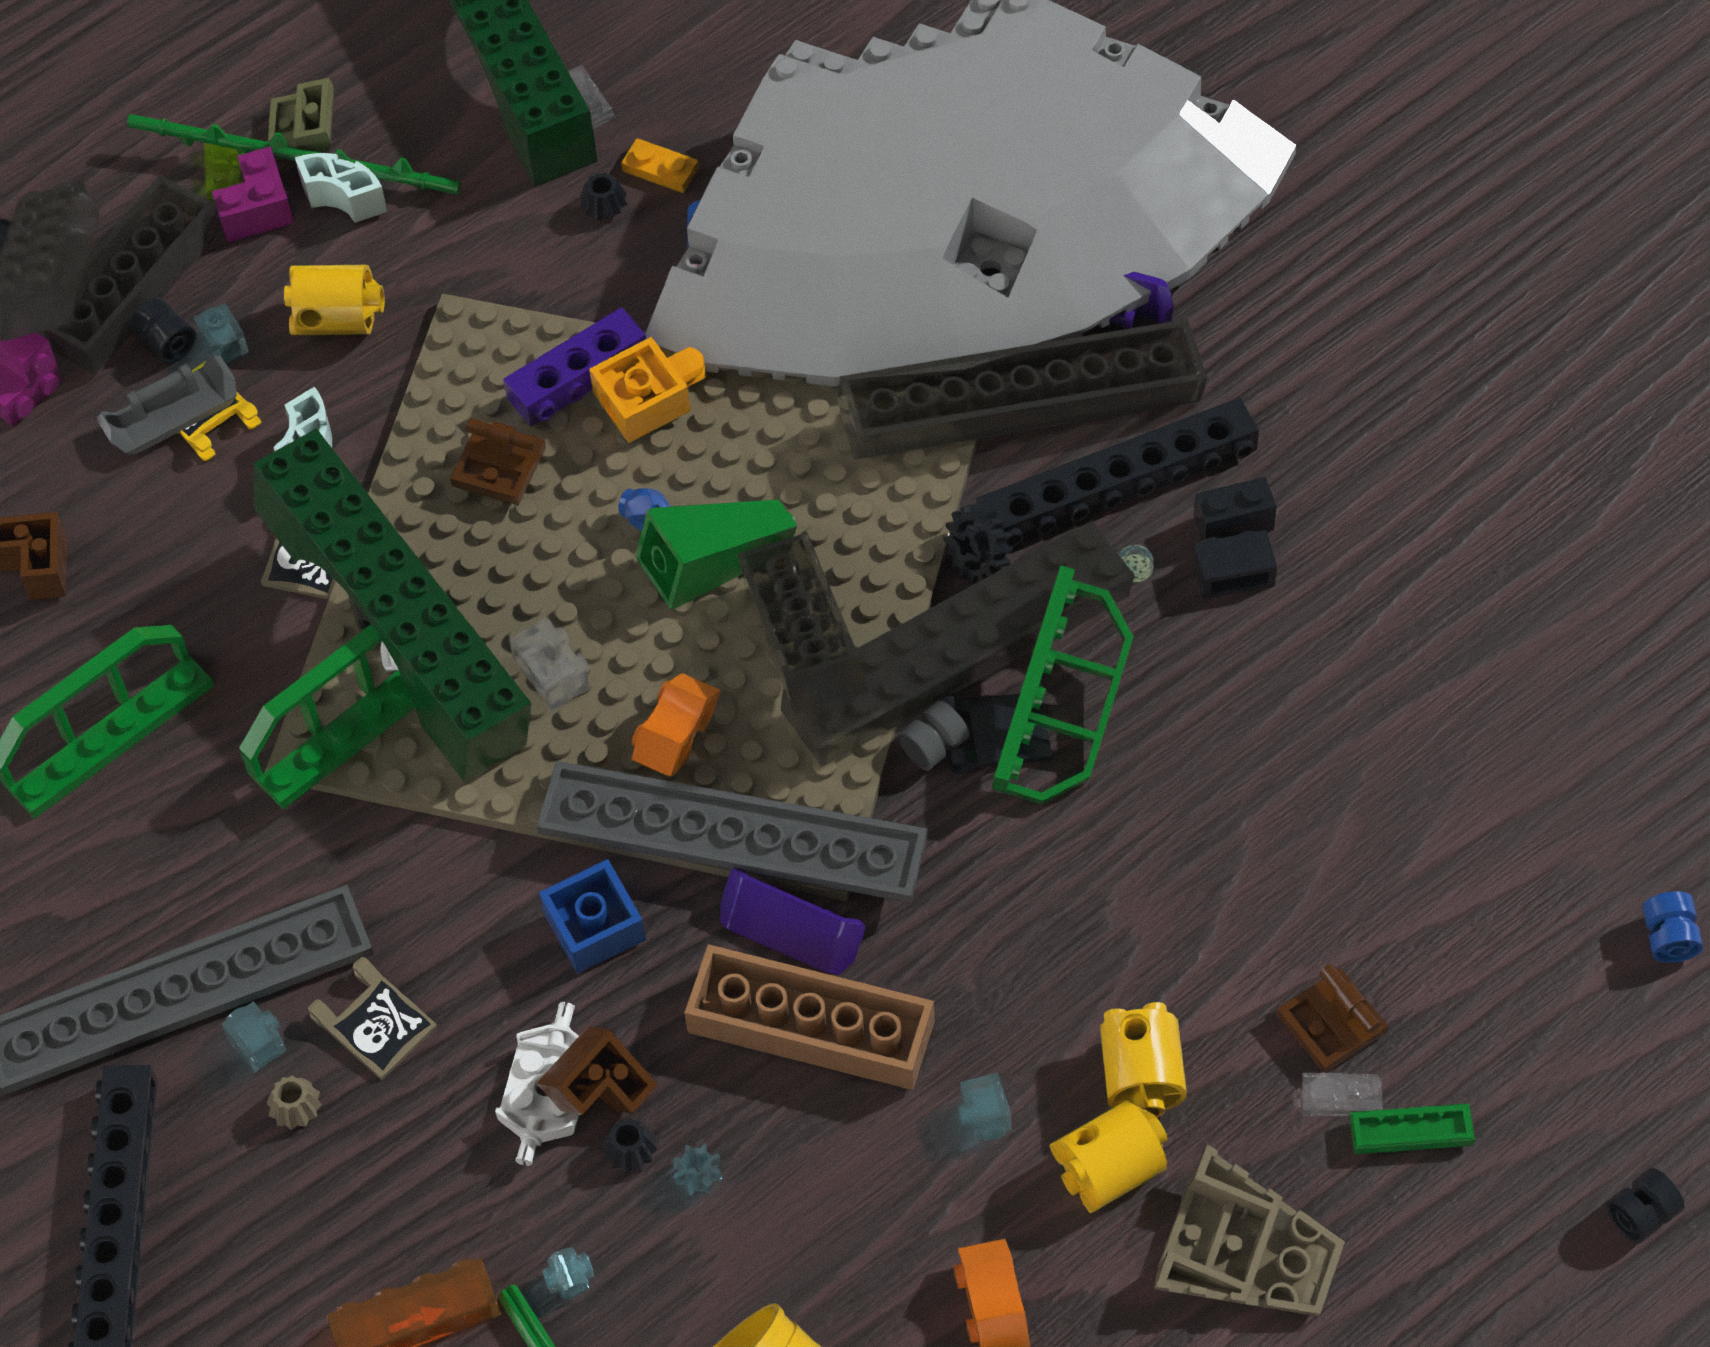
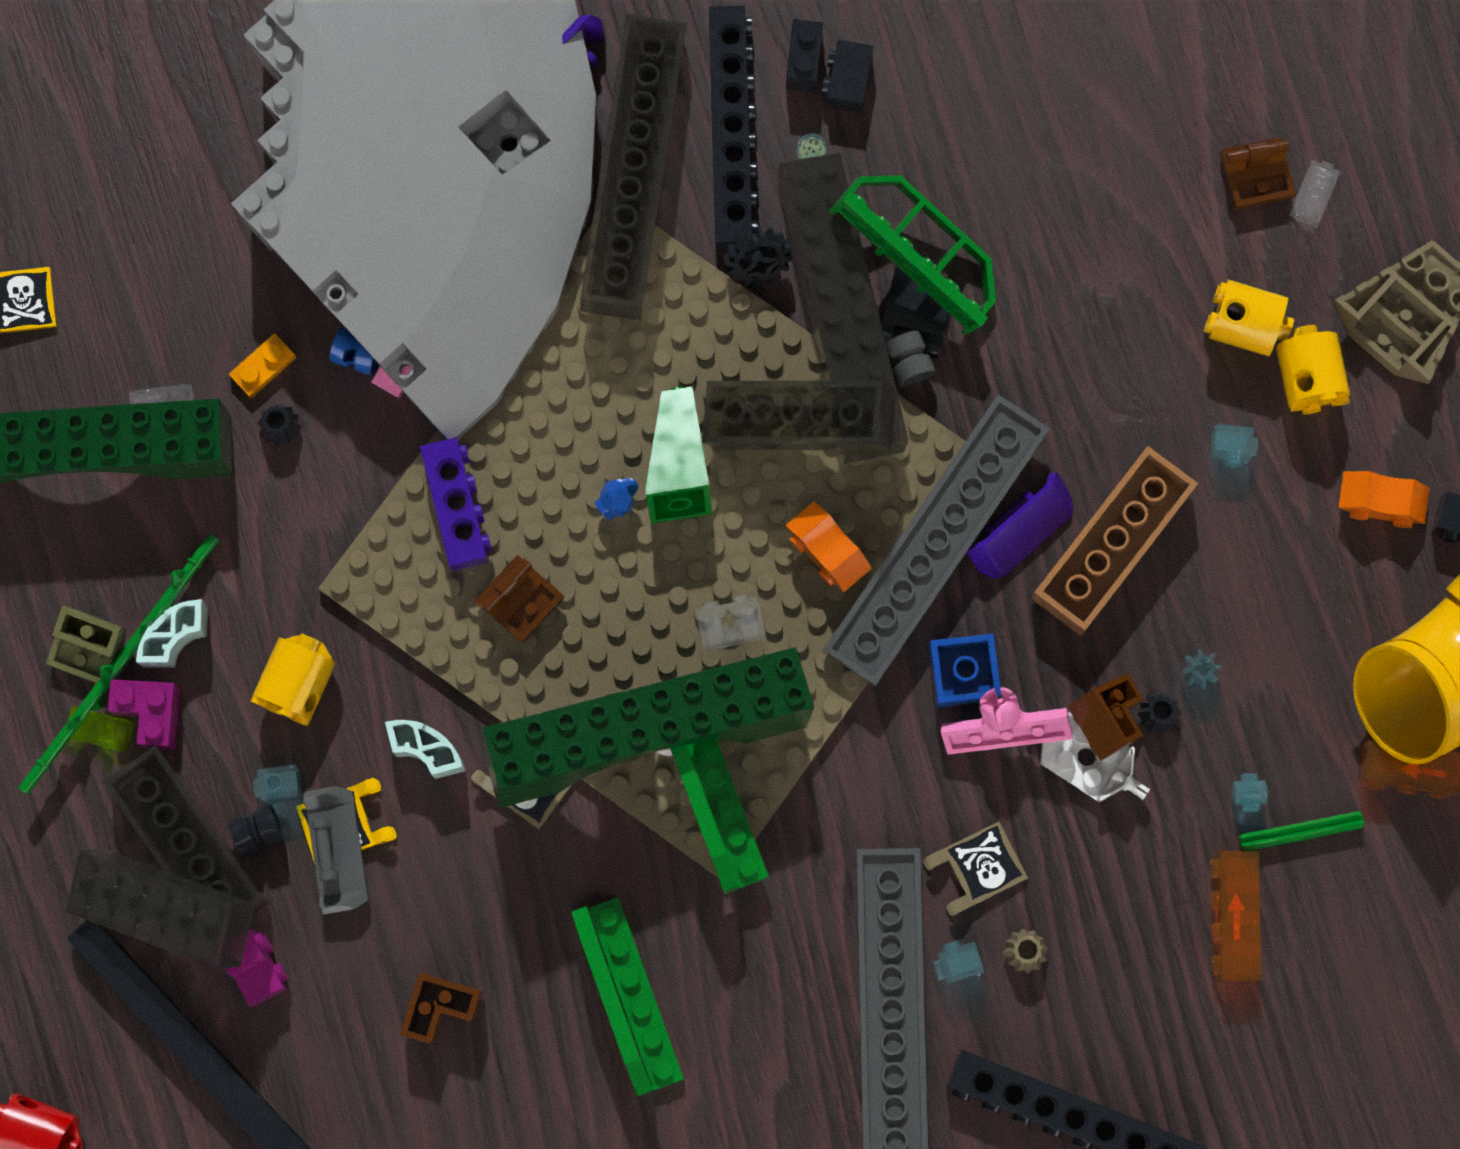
camera: 70 degrees left, 20 degrees up
light orange brick [589,337,705,443] -> none
green plate [1349,1103,1475,1154] -> none
none -> bright pink plate [941,687,1073,755]

